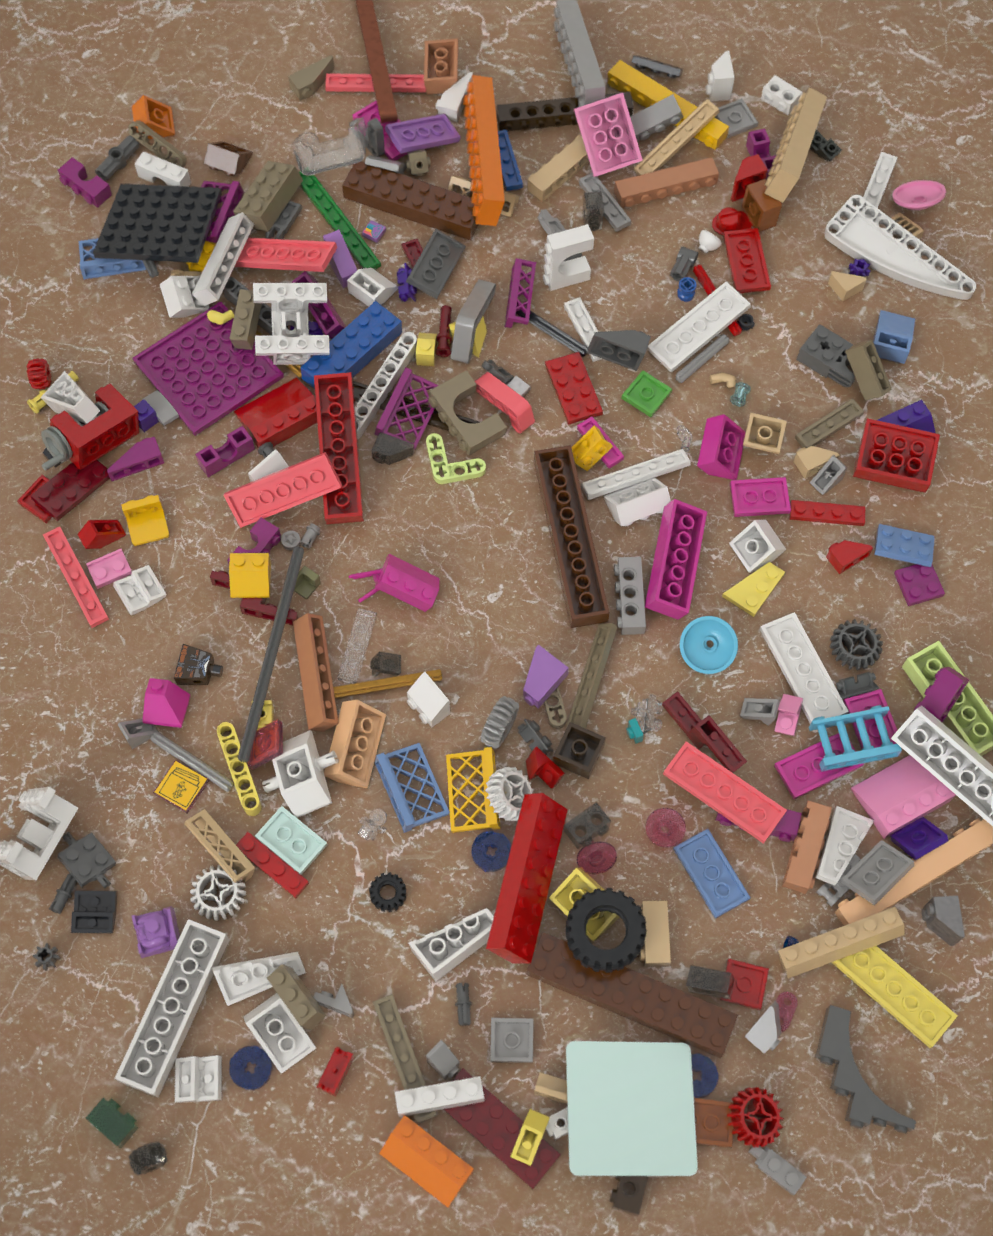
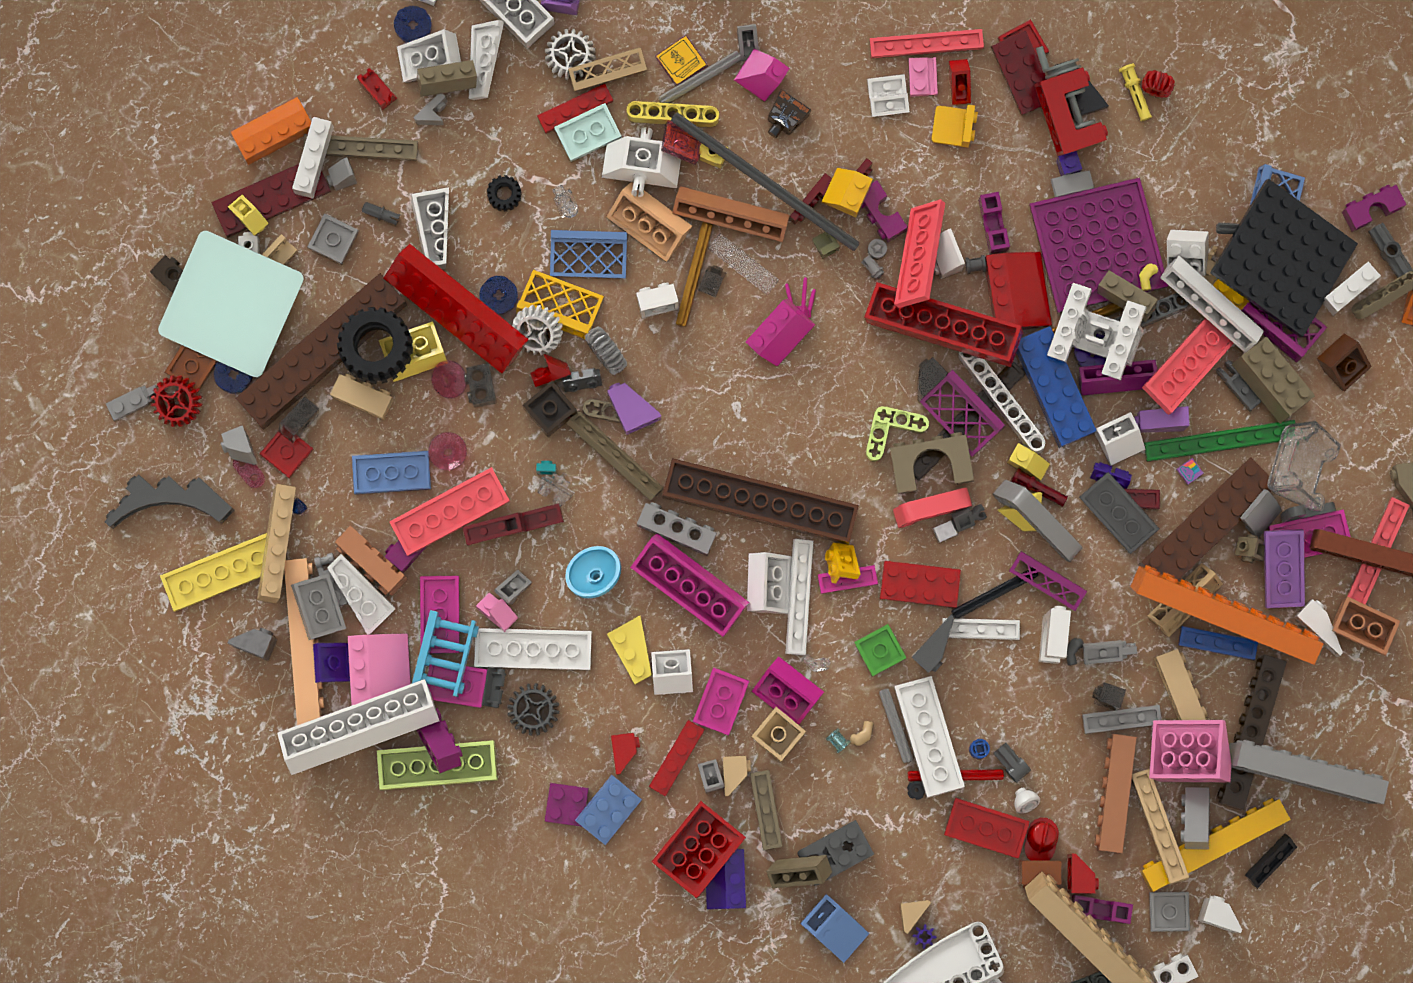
camera: 115 degrees right, 15 degrees up
white wedge [41,371,100,424] -> none
magenta slope [107,436,164,481] -> none

